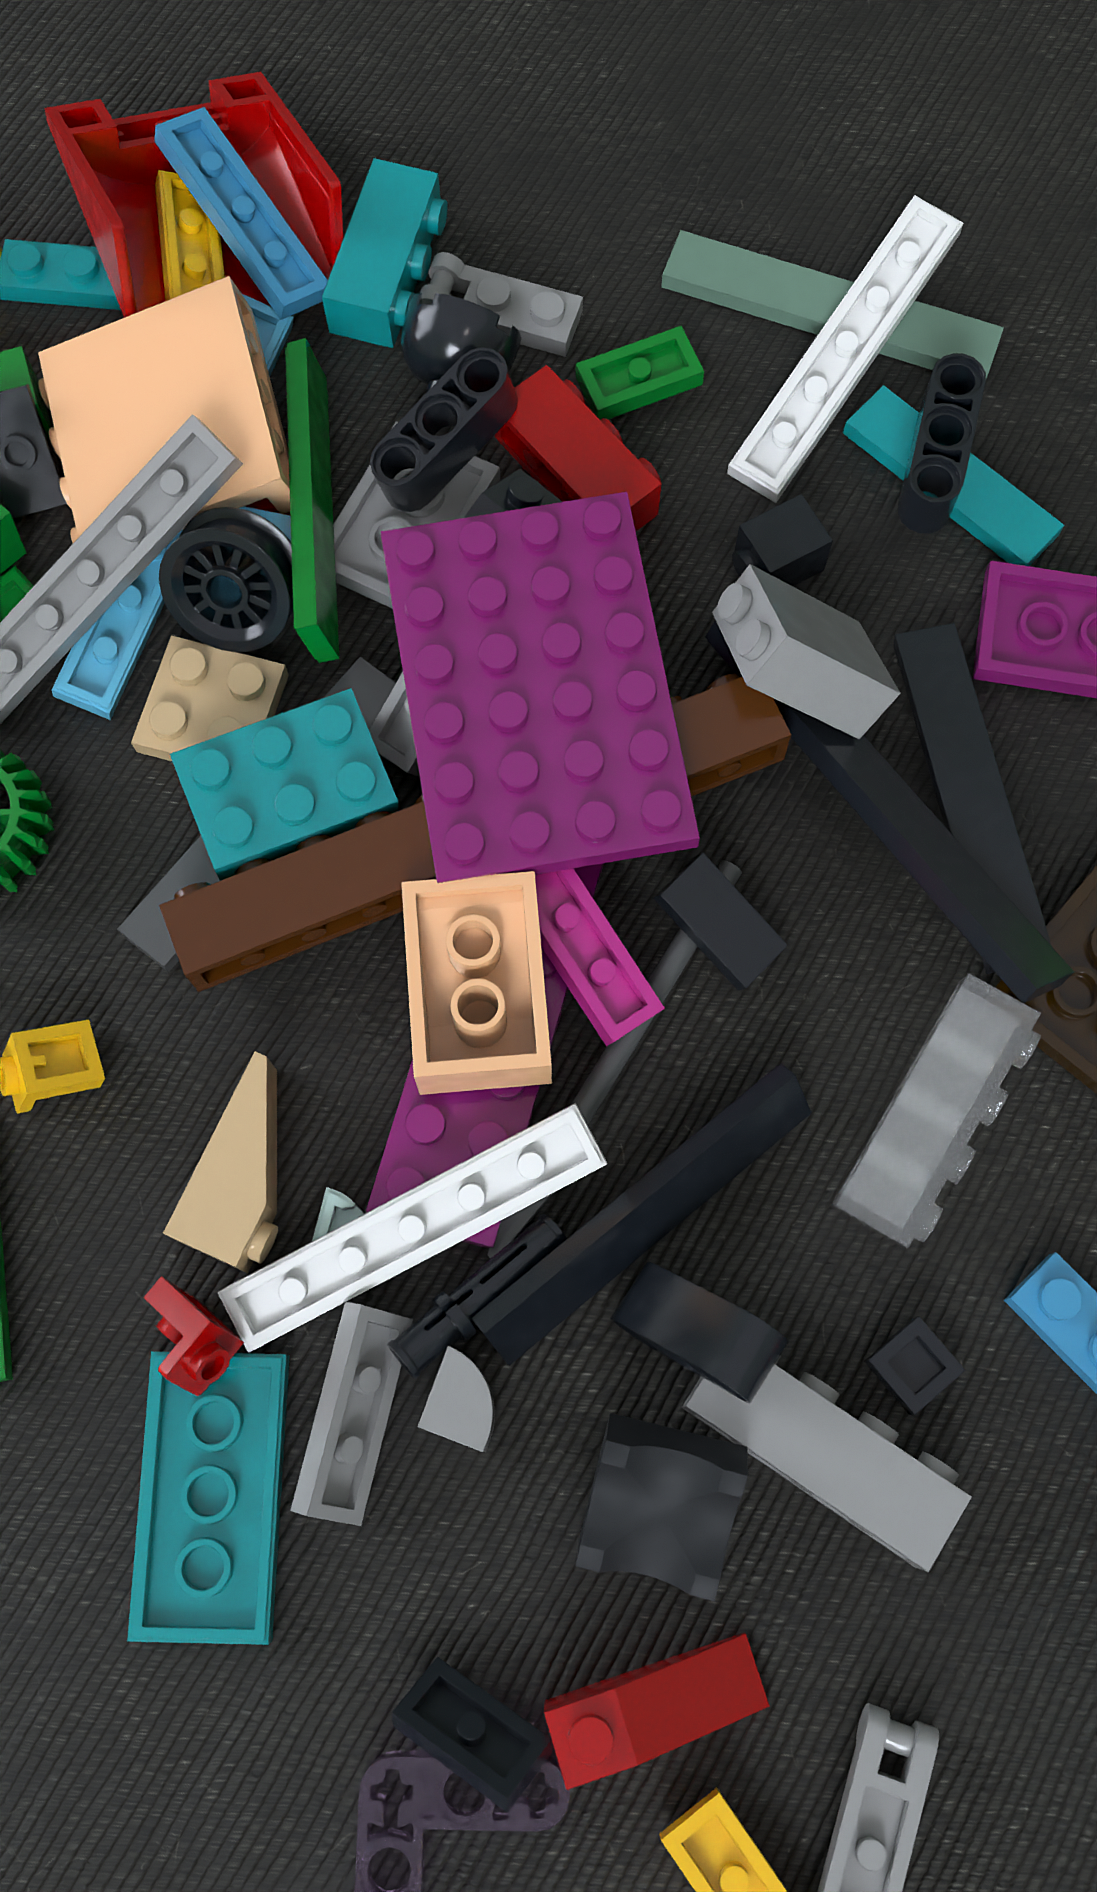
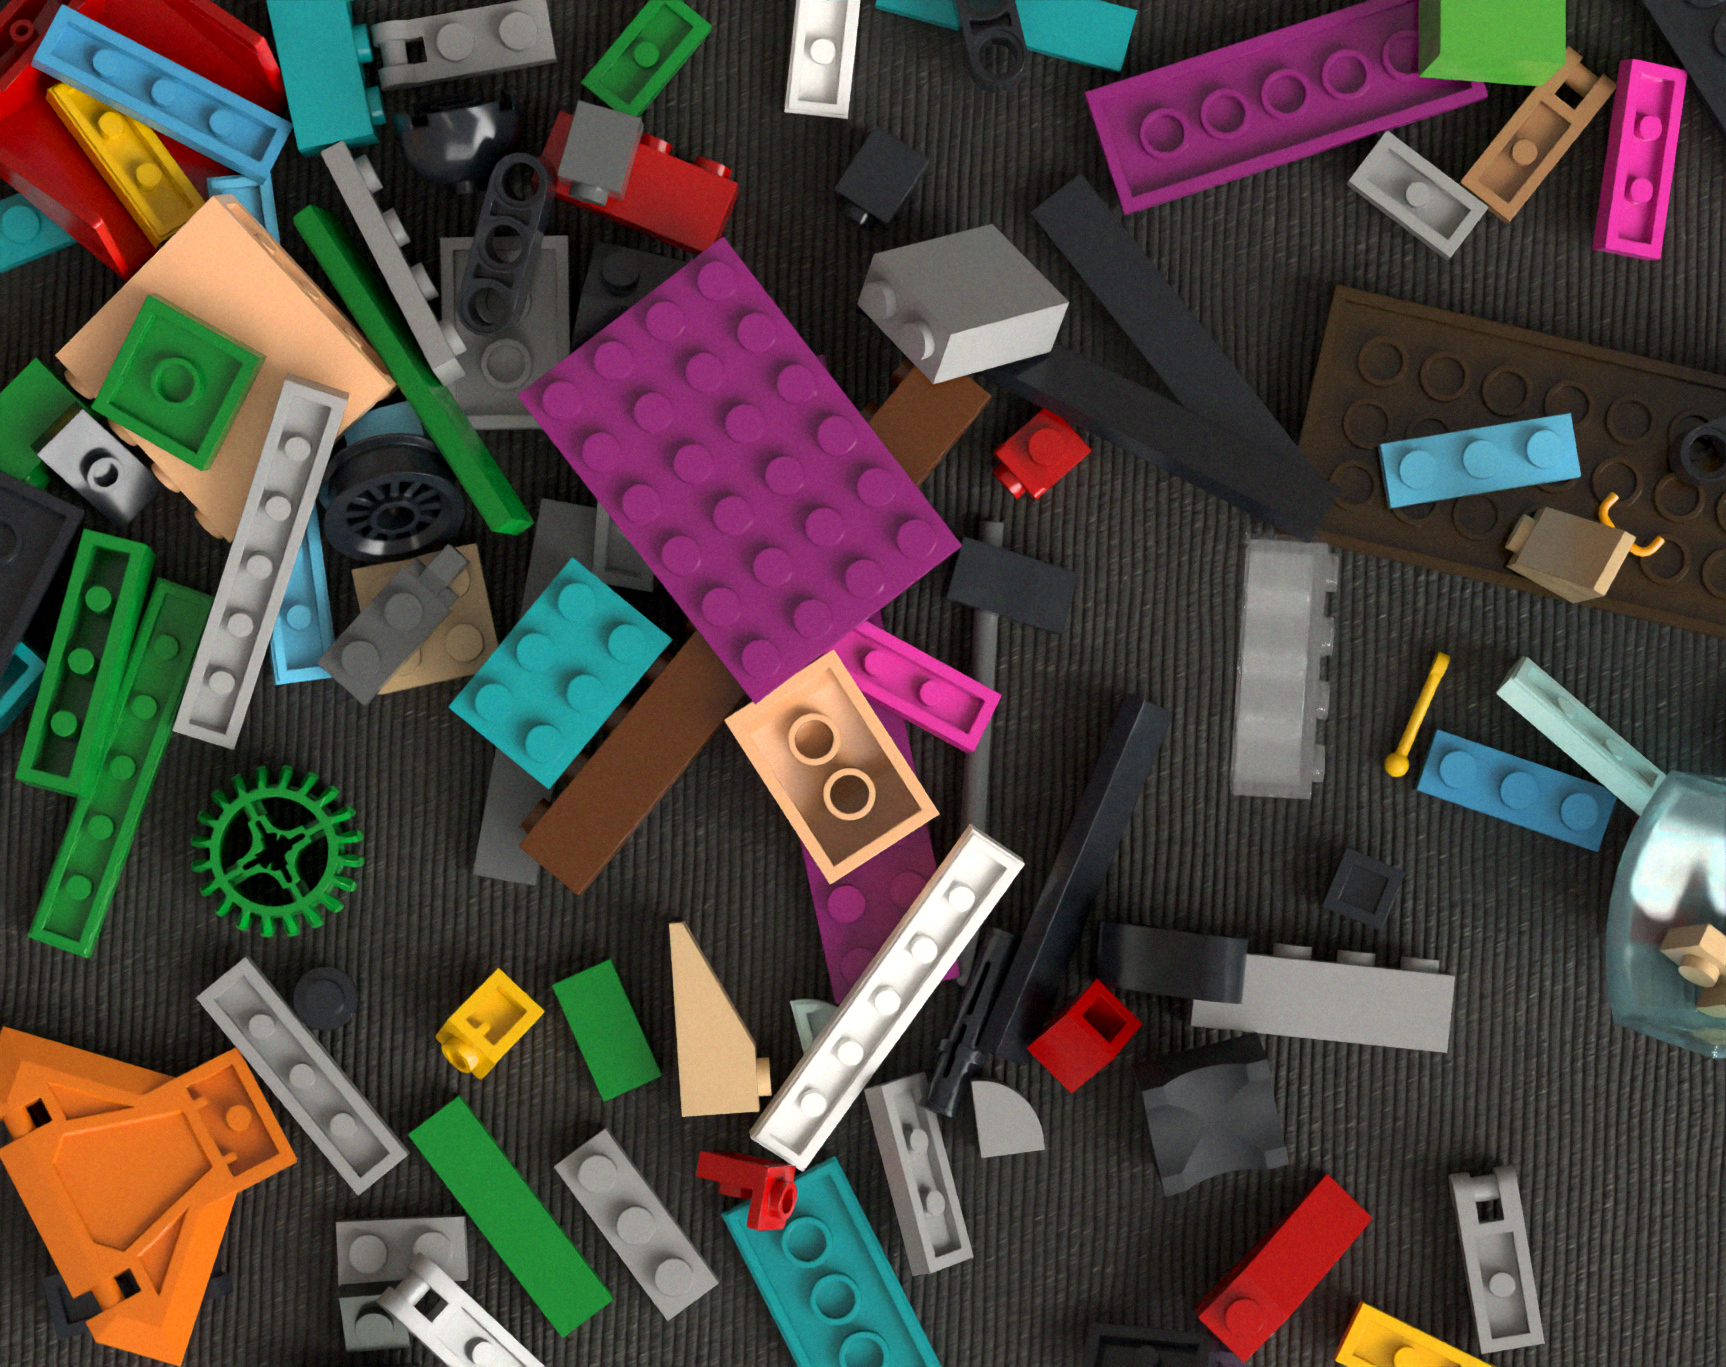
camera: 30 degrees left, 15 degrees up
none -> green plate [91,293,267,471]
none -> dark grey hinge [316,544,470,706]
none -> light grey plate [320,140,467,386]
none -> green tile [552,959,663,1102]
none -> light grey plate [554,1127,720,1321]
none -> dark grey brick [557,100,644,206]
none -> red bracket [992,408,1092,502]
none -> red brick [1026,979,1142,1094]
none -> yellow hinge [1384,651,1451,777]

